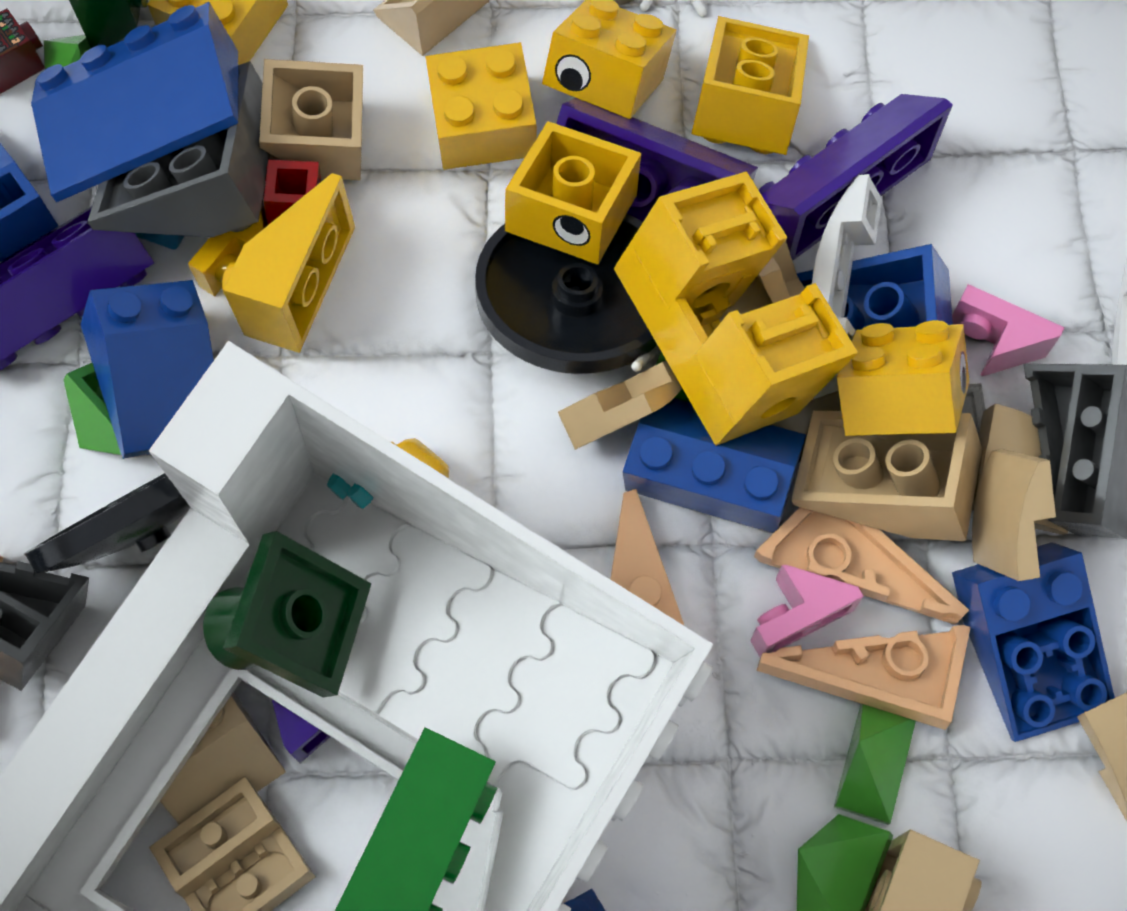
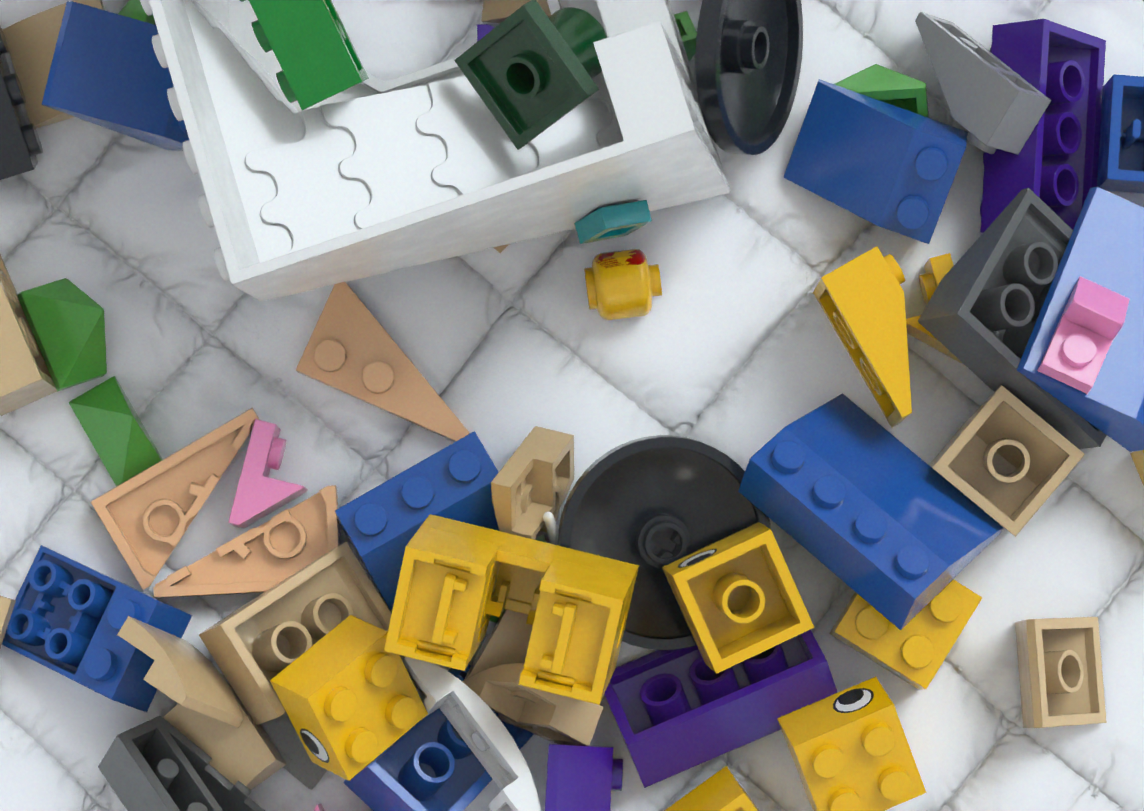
camera: 130 degrees right, 15 degrees up
red brick [263,159,321,225] -> none
none -> blue slope [738,393,1004,630]
none -> light grey slope [915,12,1051,155]
none -> bright pink slope [1037,276,1129,394]

